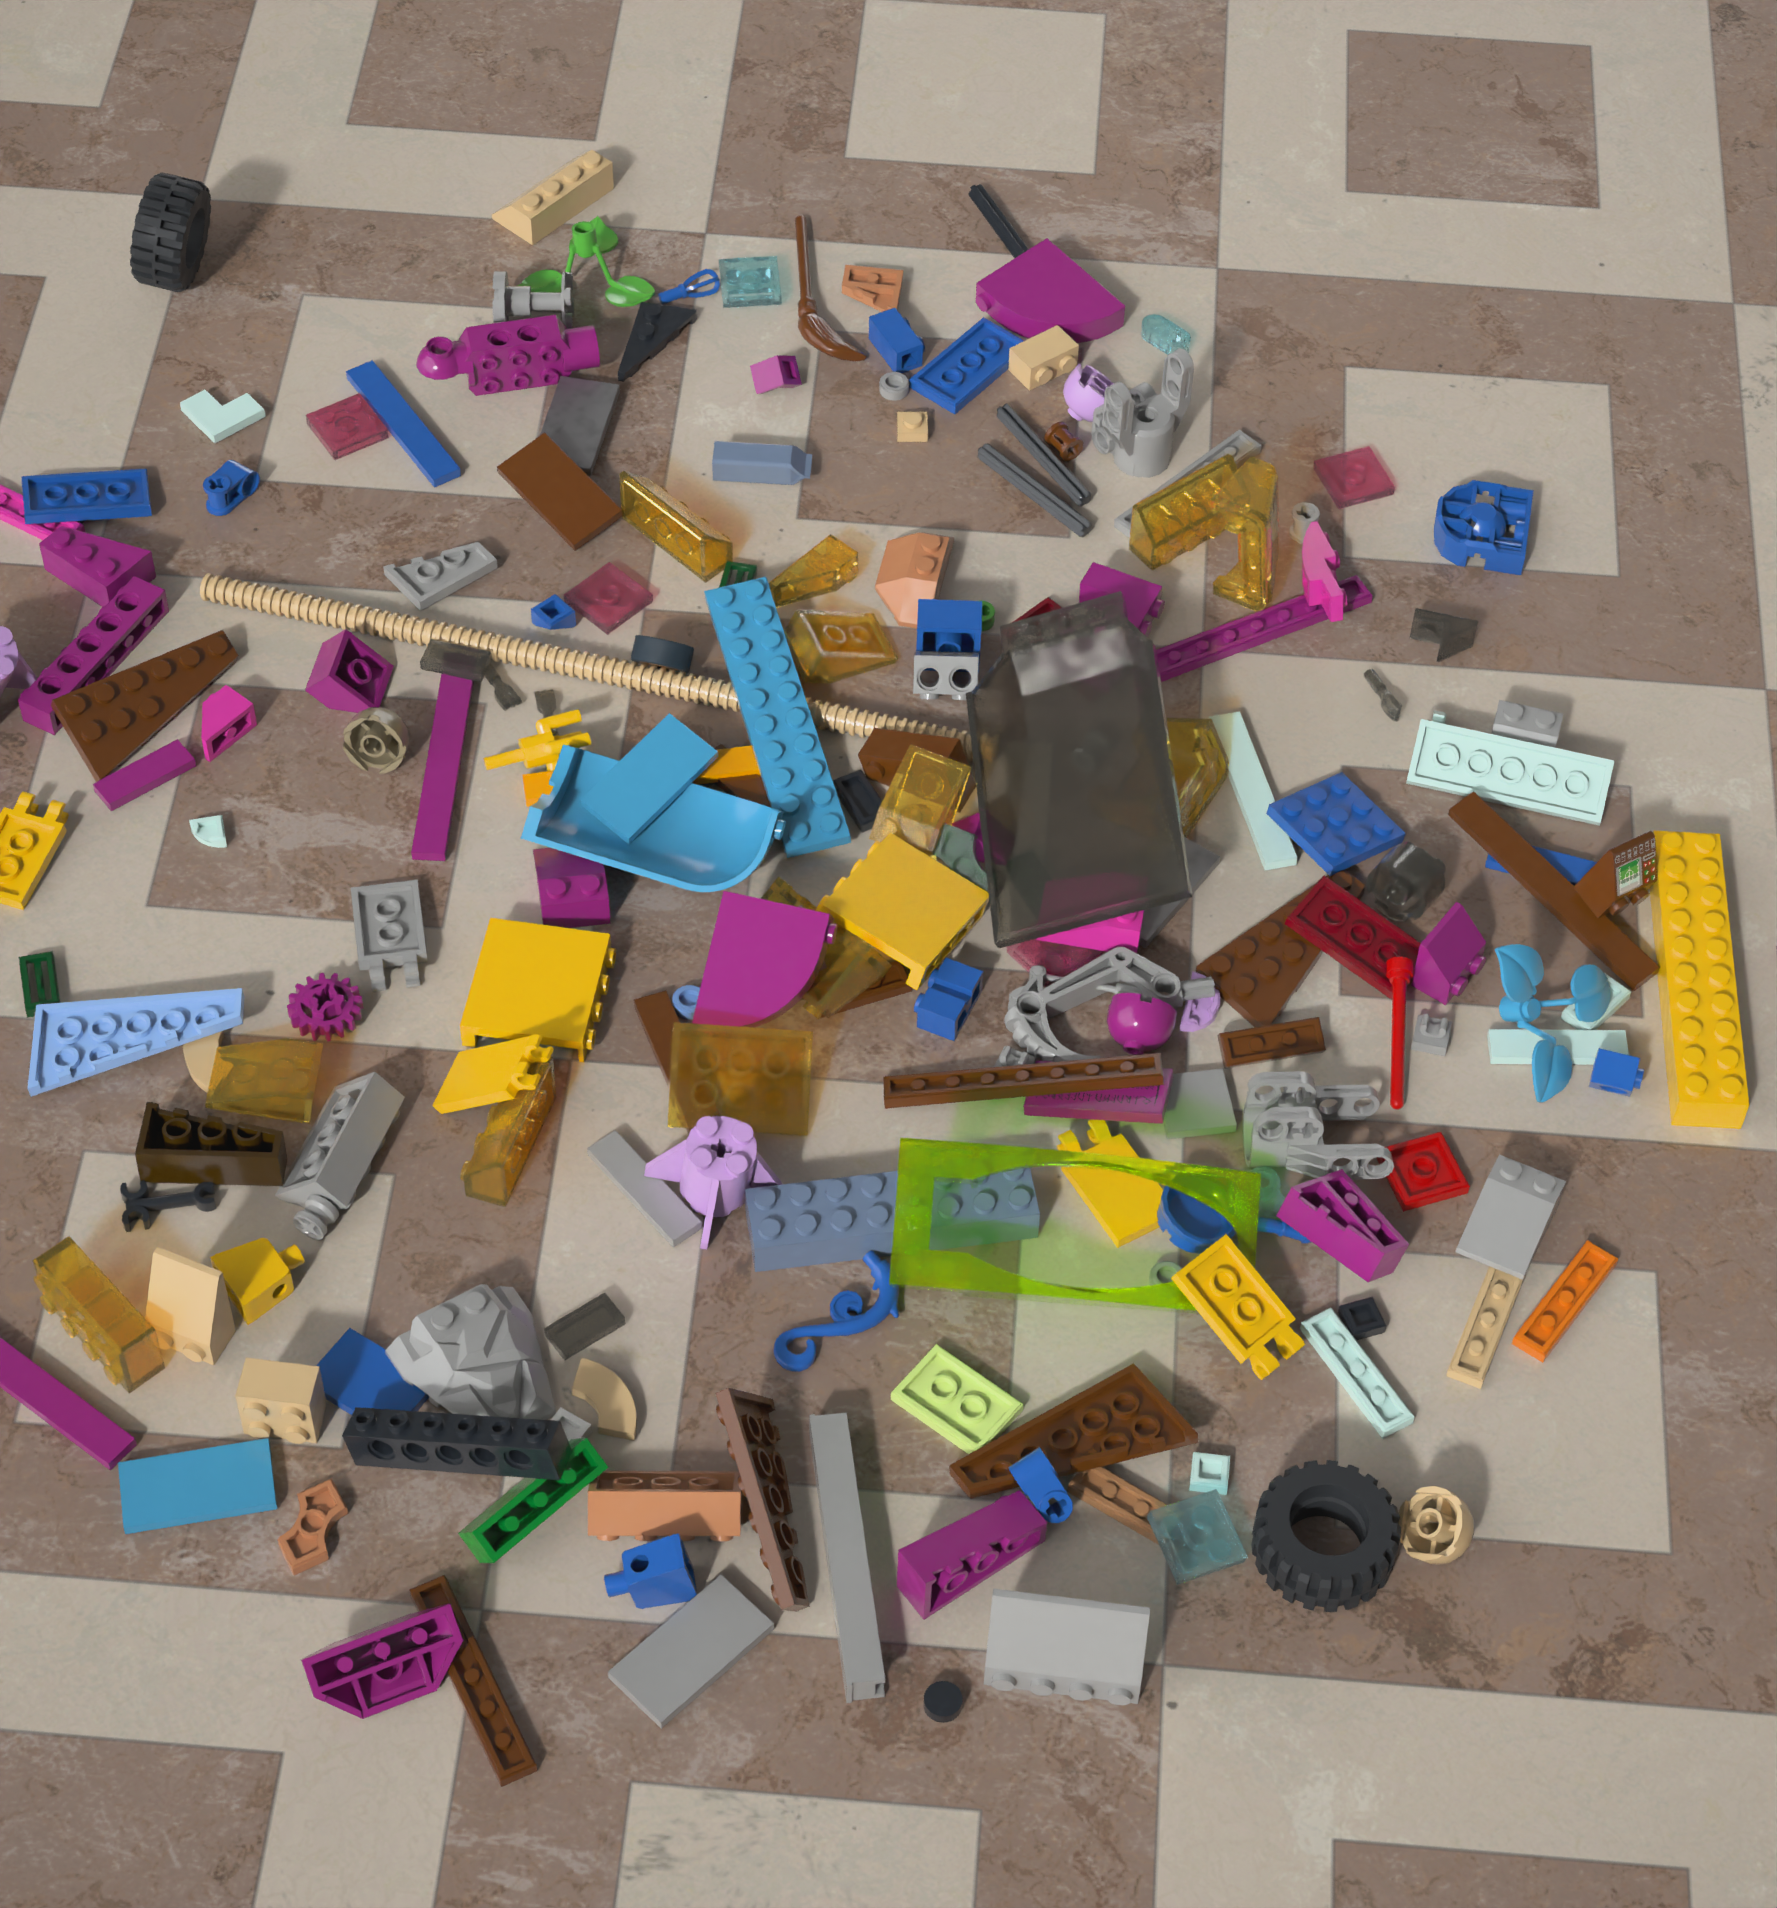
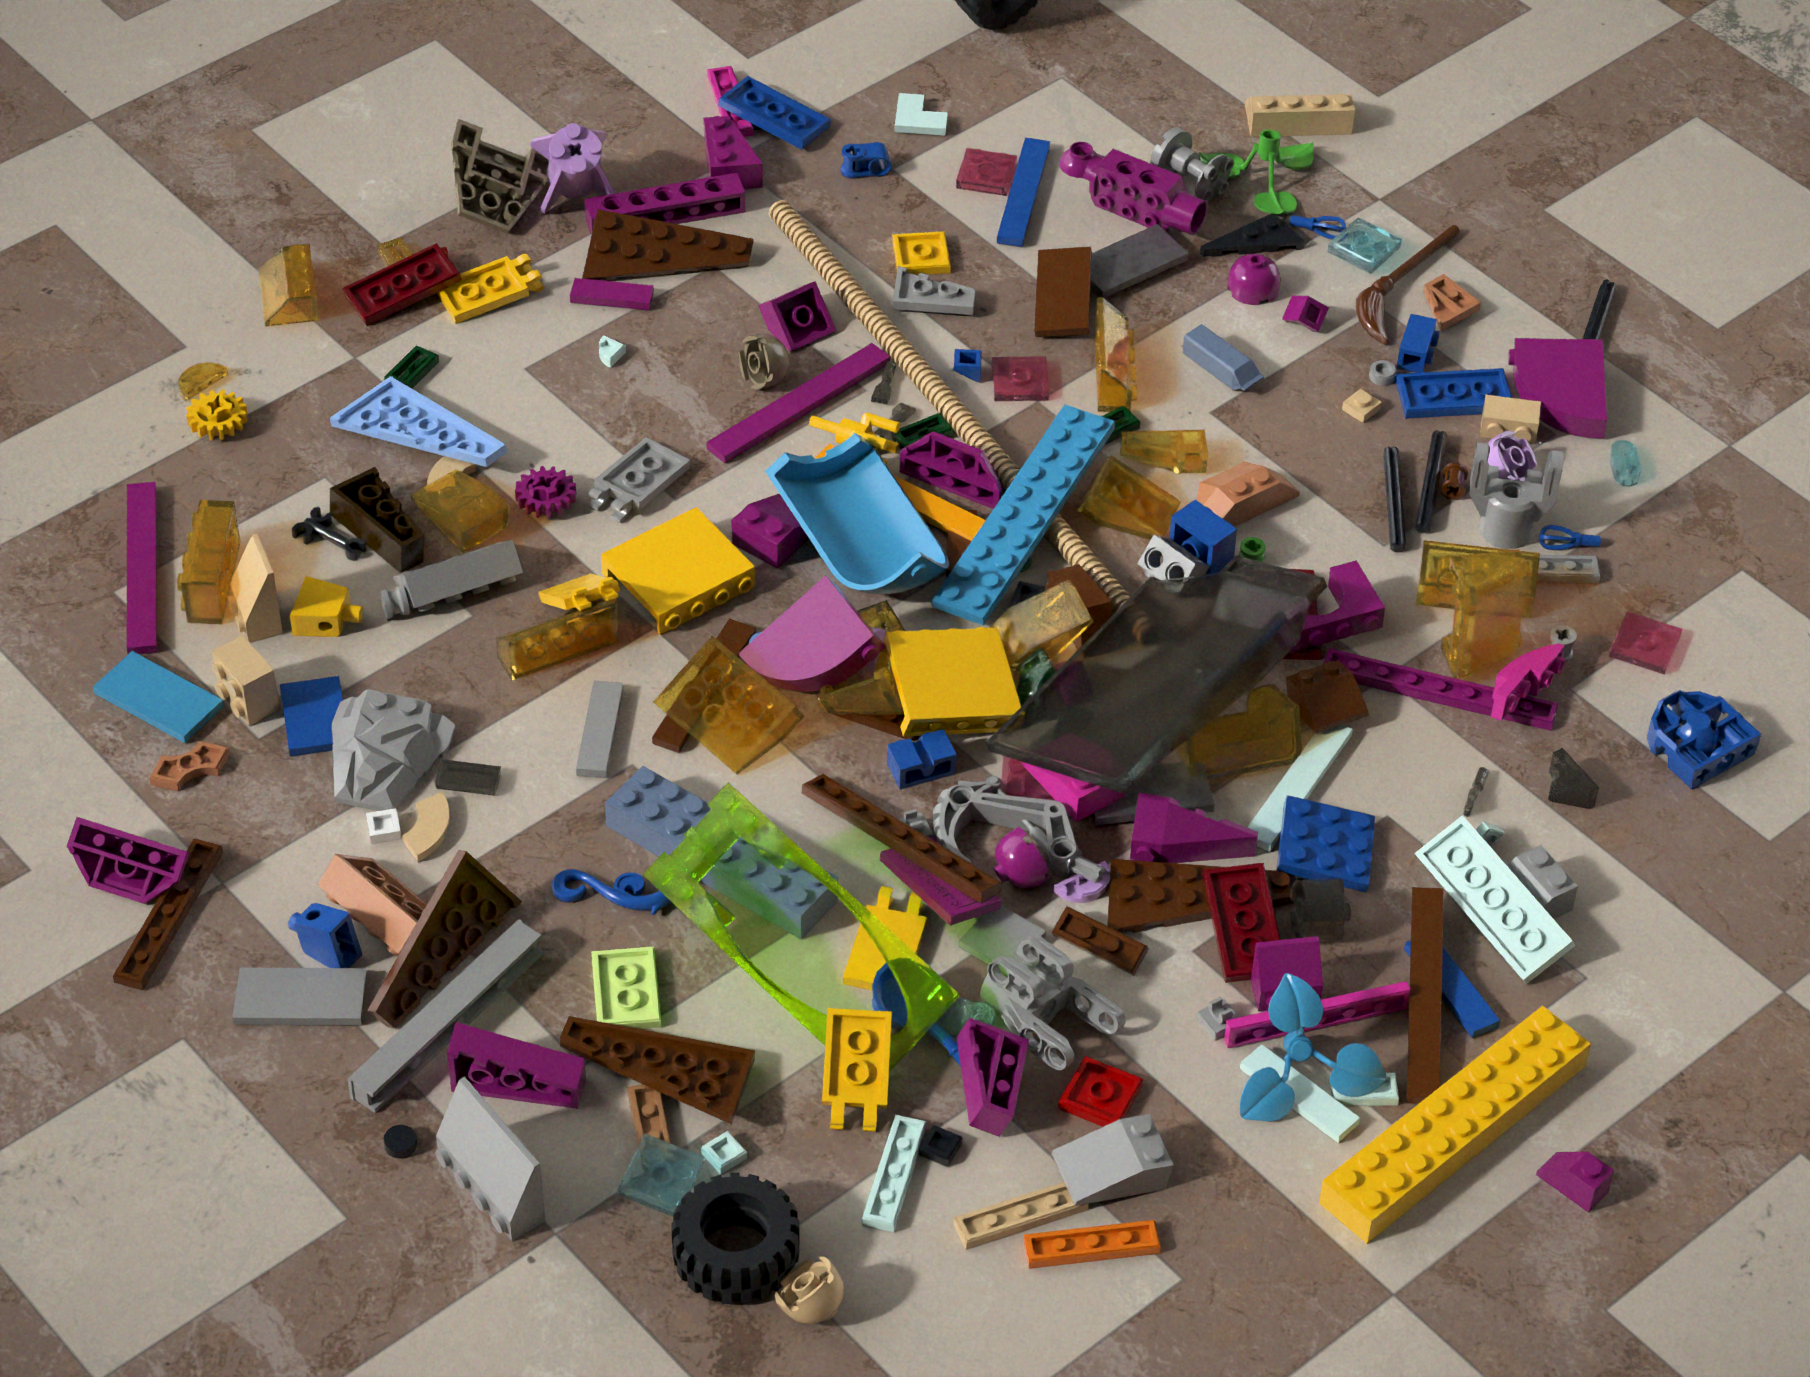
camera: 45 degrees right, 5 degrees down
dark pink slope [201,685,257,762] -> none
black brick [342,1407,572,1480] -> none
clear smoke tile [420,639,492,682] -> none
green brick [458,1437,608,1563] -> none
dark azure tile [580,713,718,844] -> none
black wheel [631,635,694,673] -> none
lavender brick [644,1116,783,1250] -> none
blue piece [1008,1447,1073,1523] -> none
red piece [1386,957,1414,1110] -> none
reddish brown slope [1574,831,1657,918] -> none
blue brick [1589,1048,1644,1097] -> none
none -> yellow tile [892,231,951,275]
none -> dark green tile [892,413,953,448]
none -> magenta wedge [899,432,1002,509]
none -> magenta wedge [1130,793,1258,863]
none -> dark pink tile [1224,981,1410,1048]
none -> magenta cylinder [1227,254,1281,305]
none -> reddish brown slope [1286,660,1369,733]
none -> blue piece [1539,525,1601,550]

